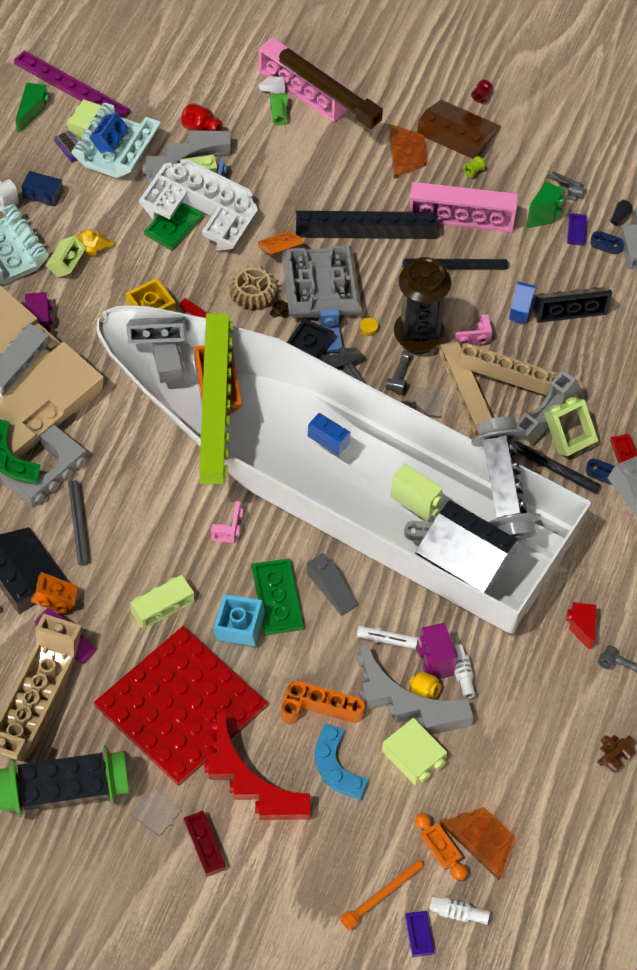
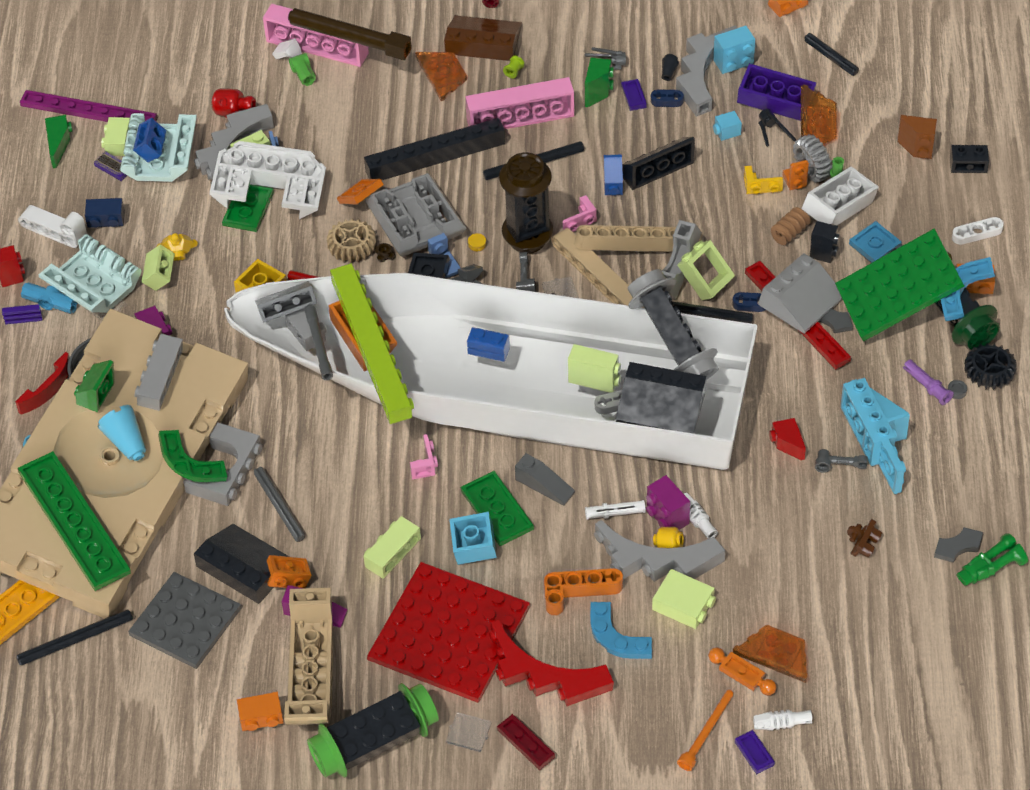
camera: 15 degrees left, 5 degrees down
none -> dark grey piece [304,305,333,380]

